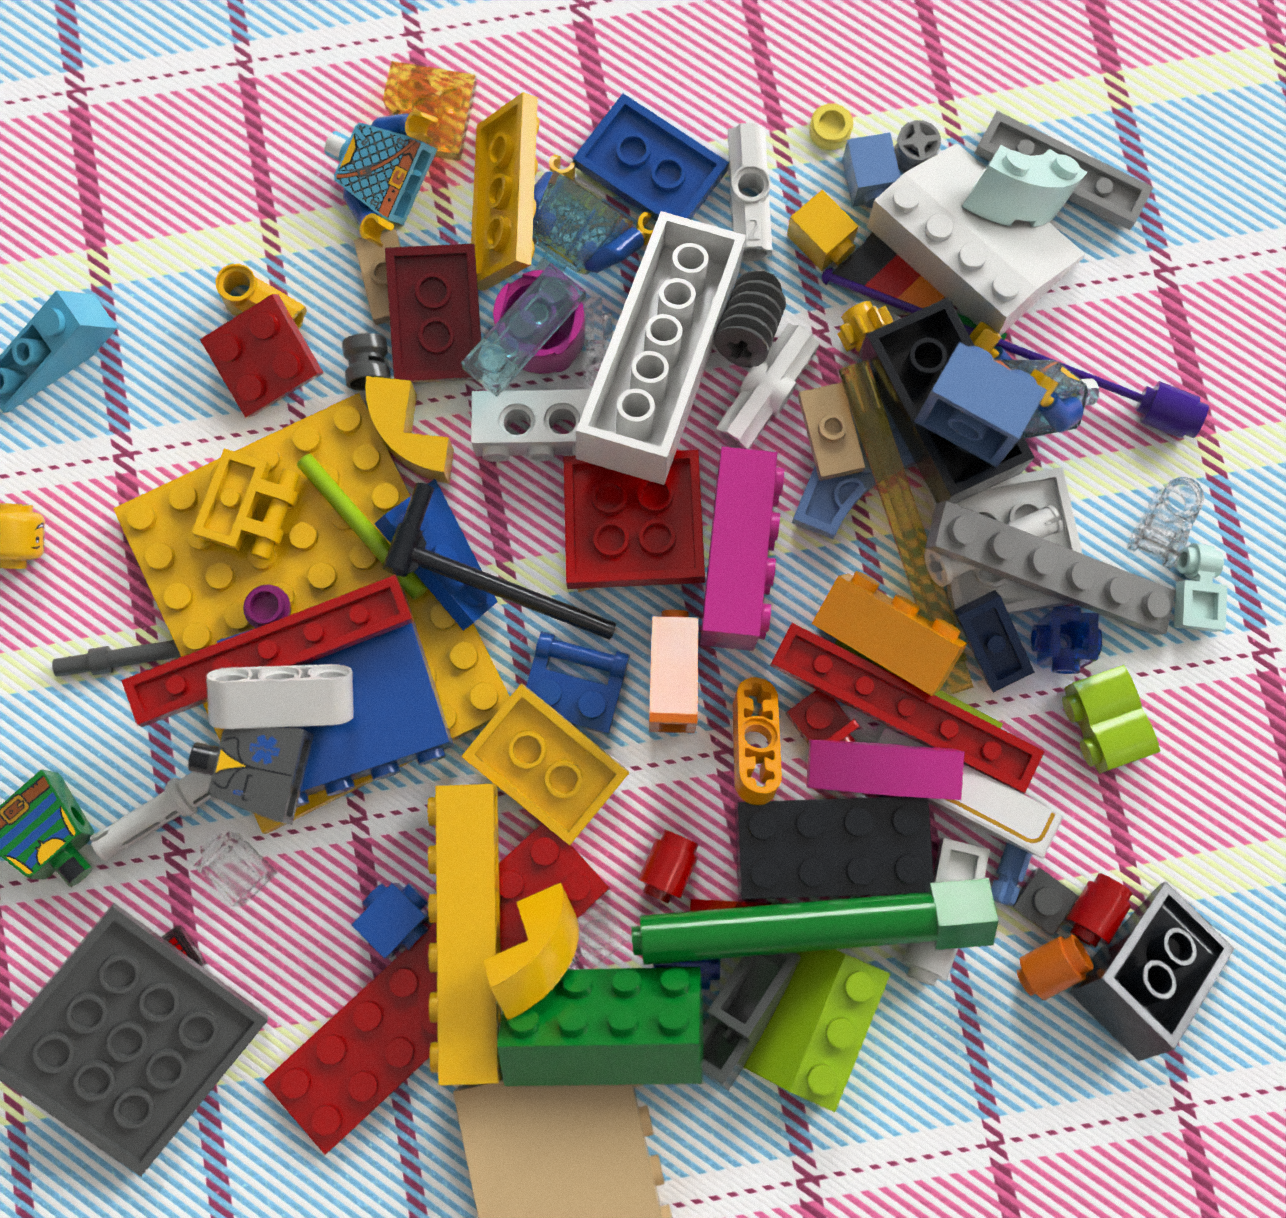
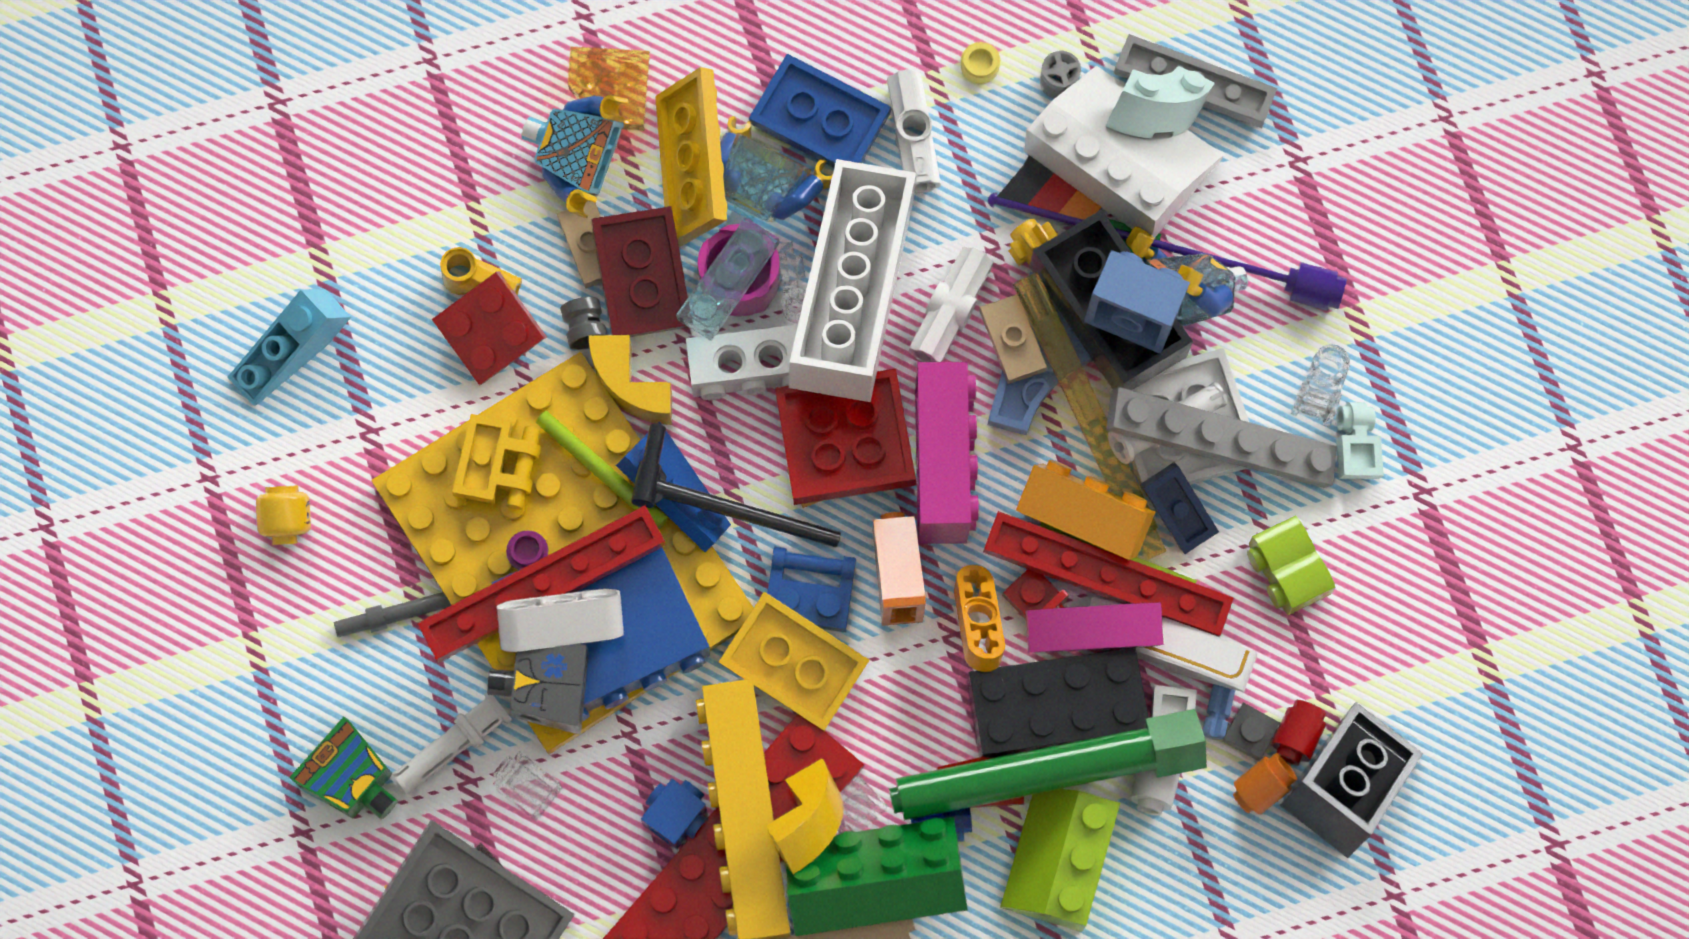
camera: 10 degrees left, 5 degrees down
red brick [638,829,699,904] -> none
dark grey slope [703,953,801,1091] -> none
dark grey piece [714,270,786,368] -> none
yellow brick [787,189,859,271] -> none
medium blue brick [842,132,900,208] -> none
clear blue brick [1031,606,1102,674] -> none

